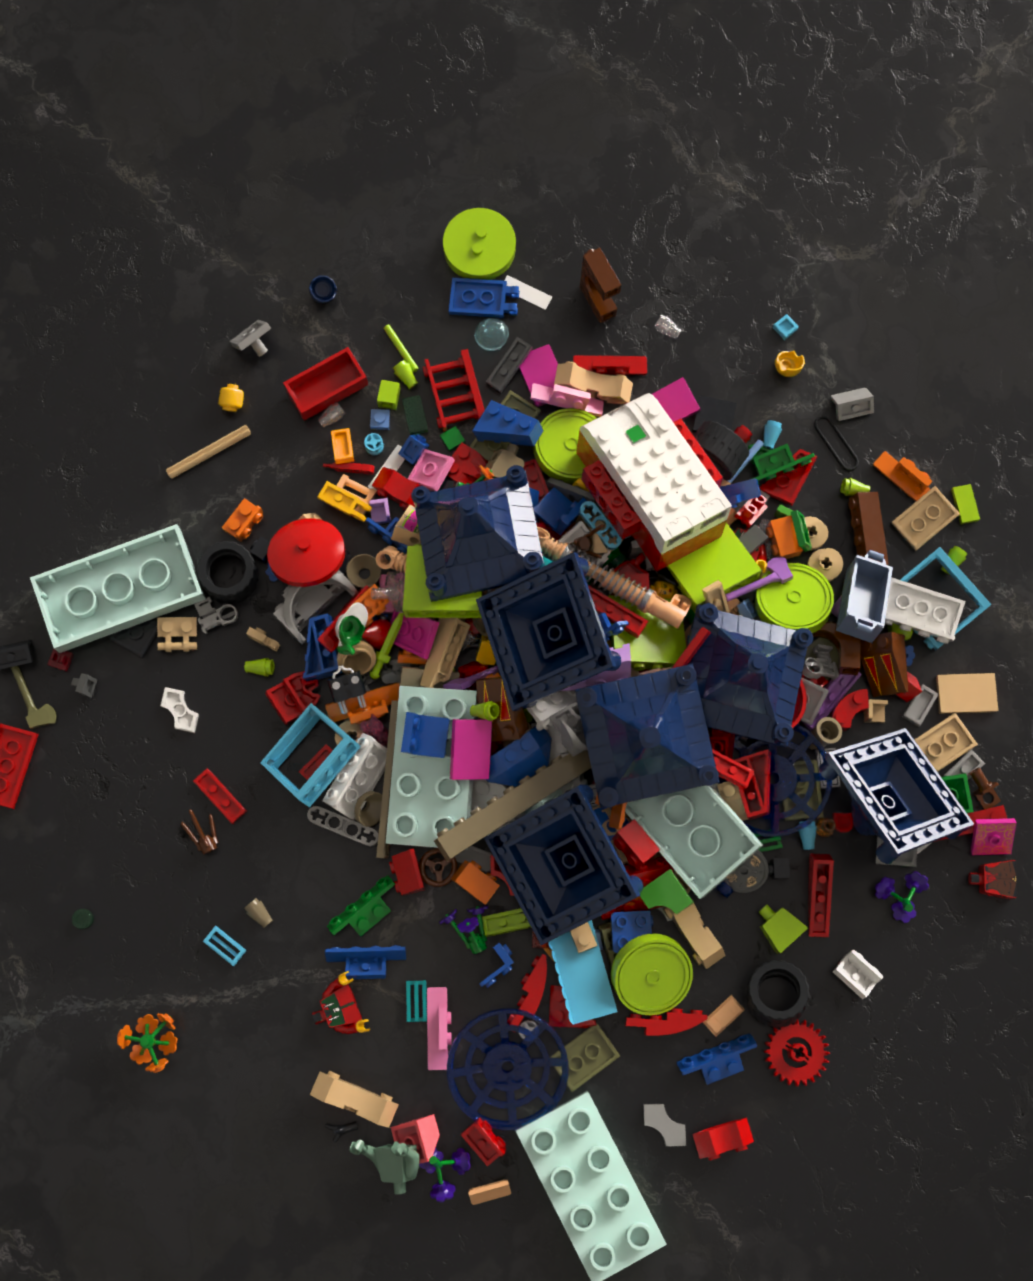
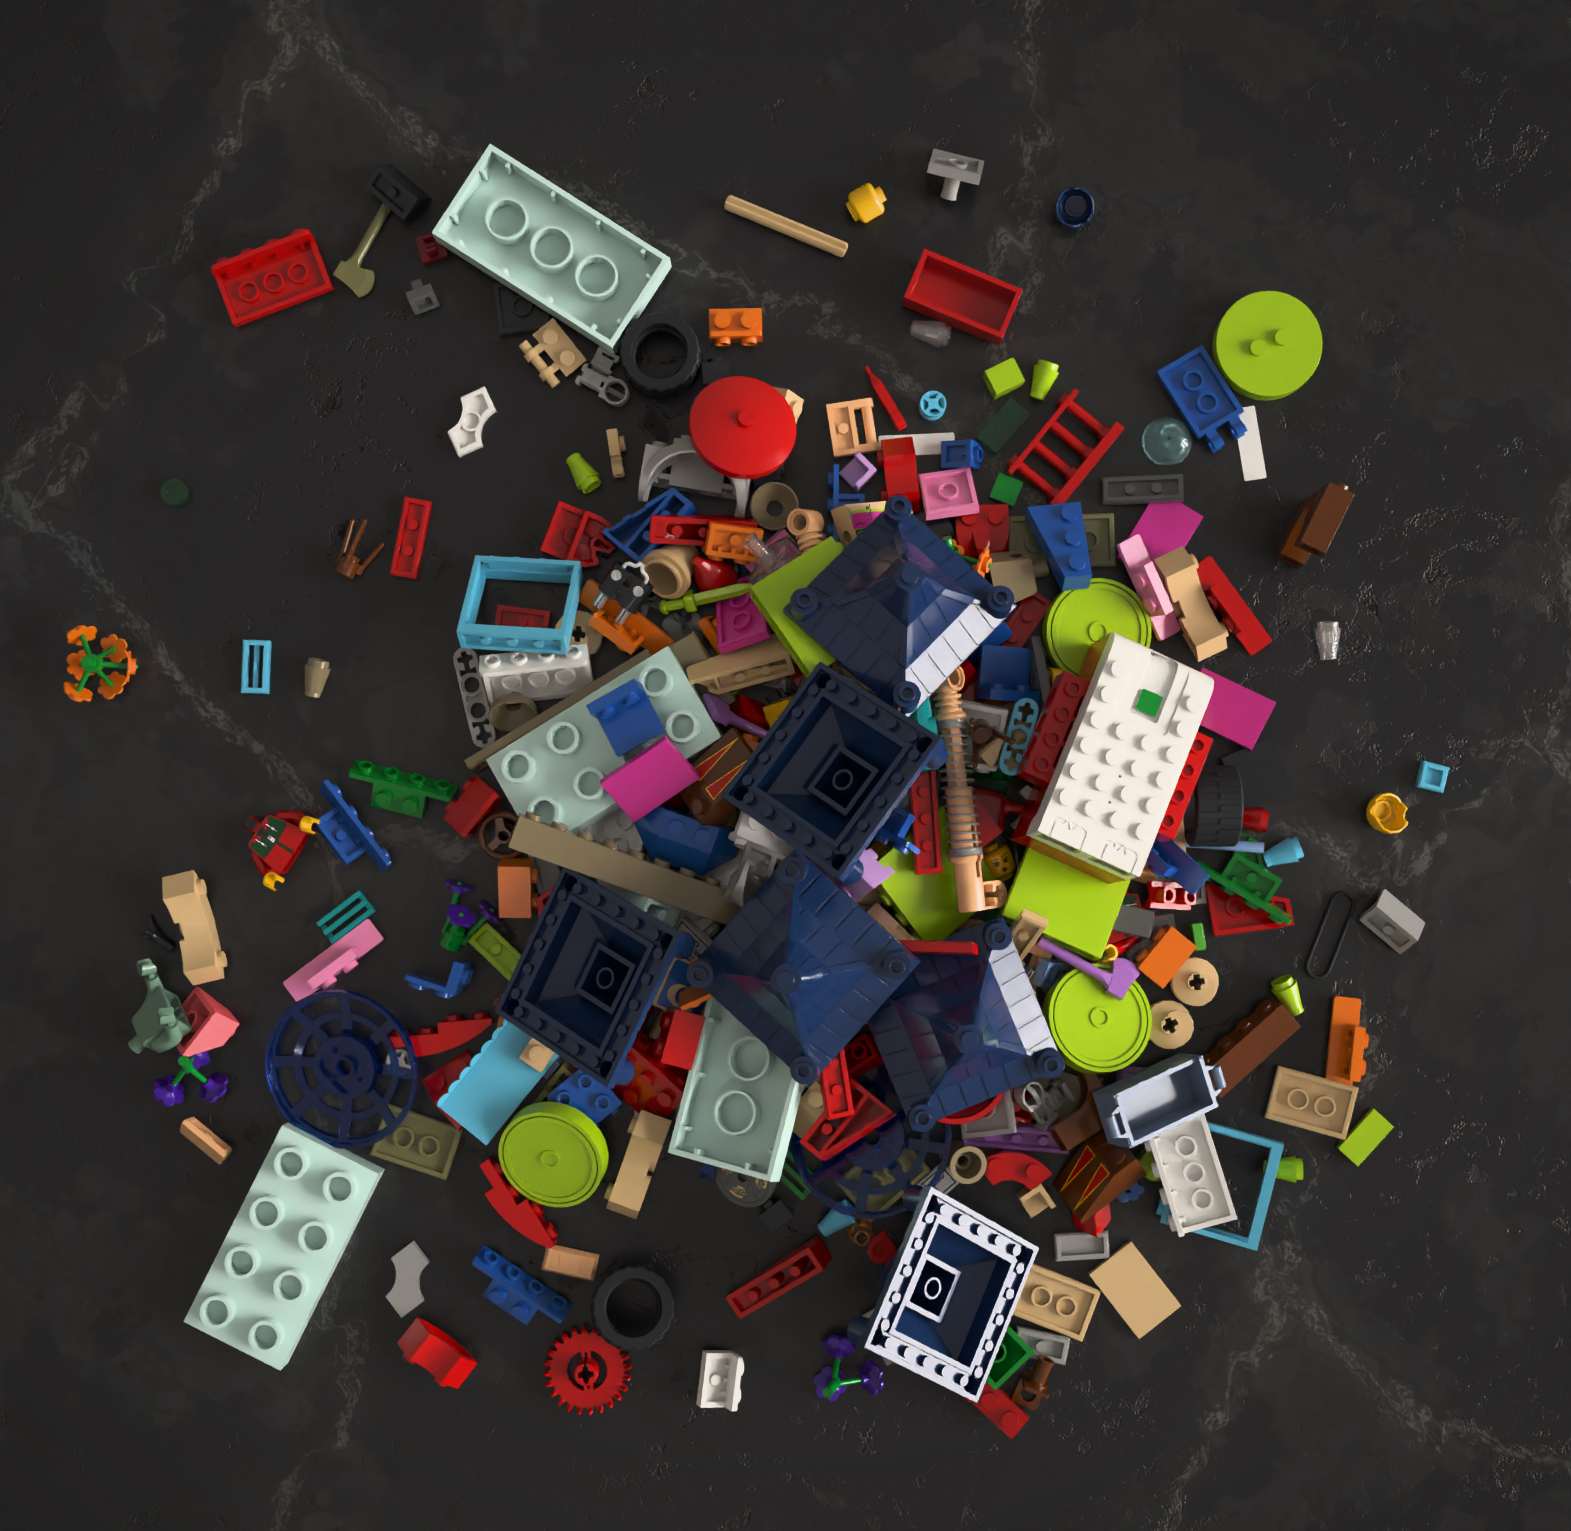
camera: 60 degrees right, 10 degrees up
yellow hinge [317,481,372,522] -> none
light orange tile [331,428,354,464] -> none
green hair [335,602,368,655] -> none
clear pink hinge [360,714,389,748] -> none
medium blue plate [370,409,390,430] -> none
lime piece [383,324,419,373] -> none
red bracket [461,1117,507,1166] -> none
lime cone [470,701,500,721] -> none
bright green tile [640,869,694,915] -> none
lime torso [759,904,808,954] -> none
green tile [791,510,812,552] -> none
torso [968,860,1017,899] -> none
dark pink plate [971,818,1017,855] -> none

